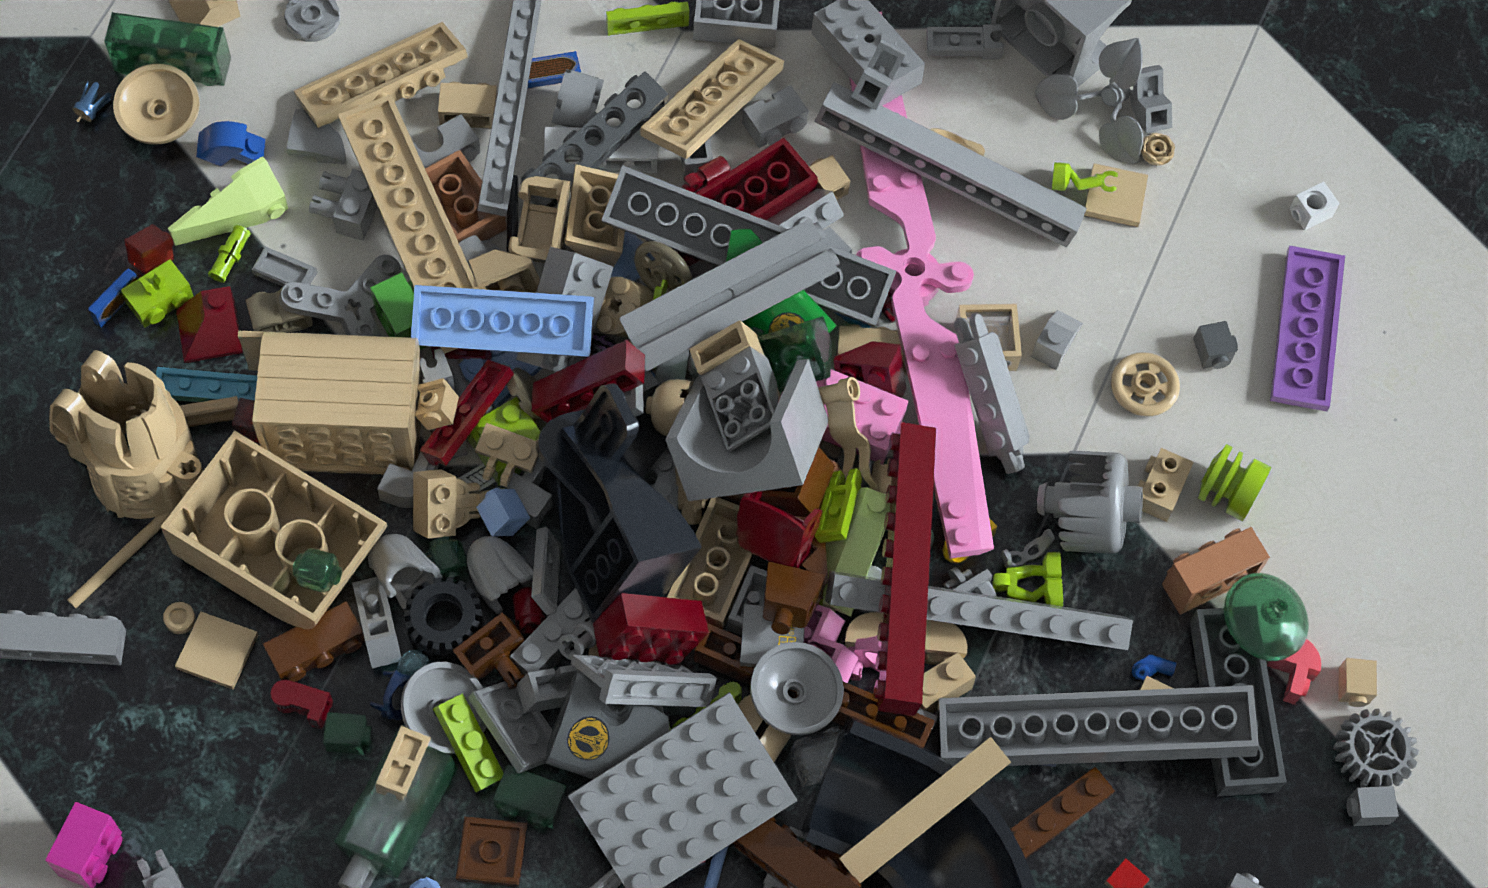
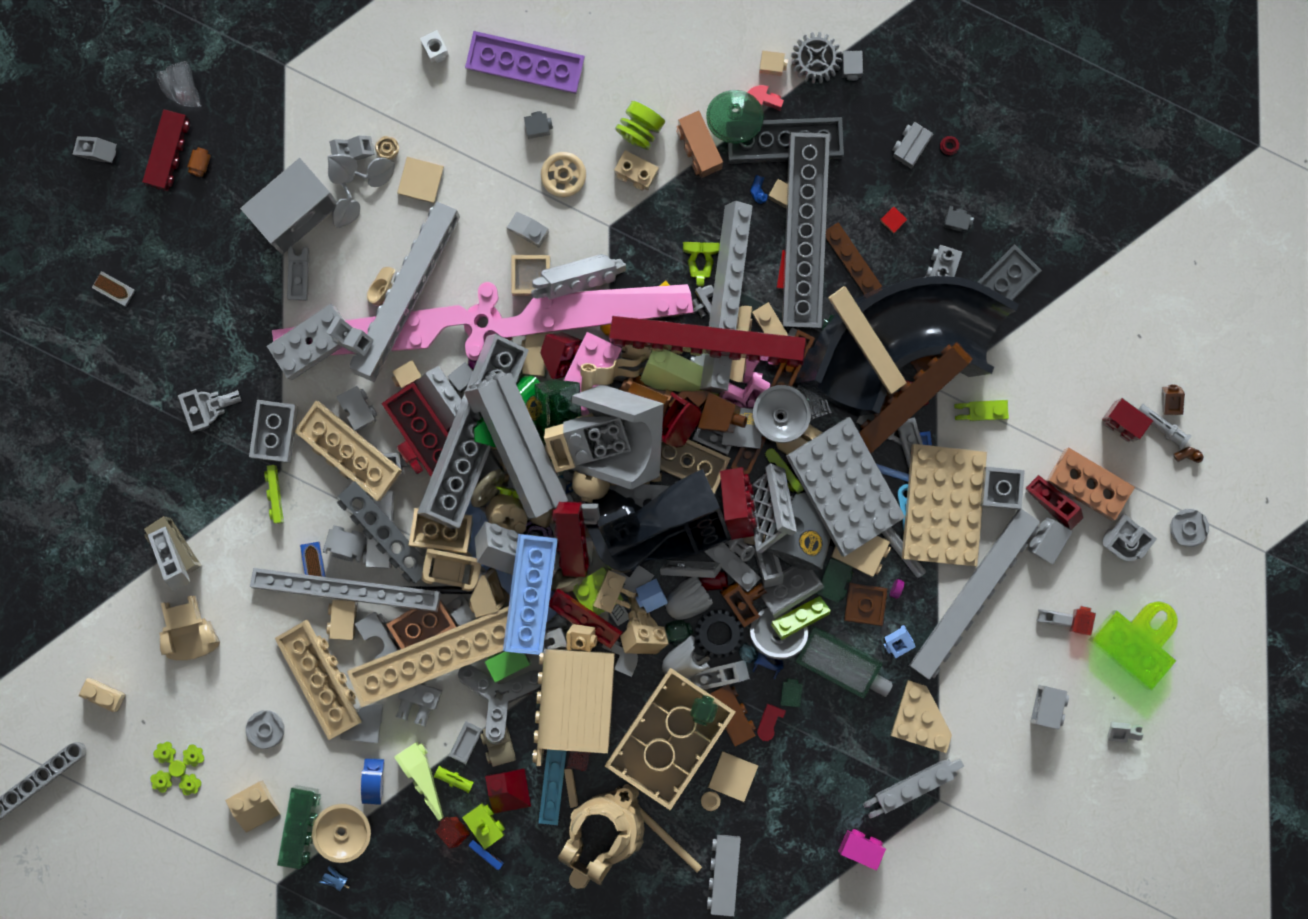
camera: 85 degrees left, 20 degrees up
tan hinge [376,726,431,801] -> none
lime hinge [815,468,862,543] -> none
light grey cap [1000,529,1054,568] -> none
light grey piece [1037,451,1143,554] -> none
lime piece [1052,162,1118,192] -> none
none -> tan brick [830,536,891,577]

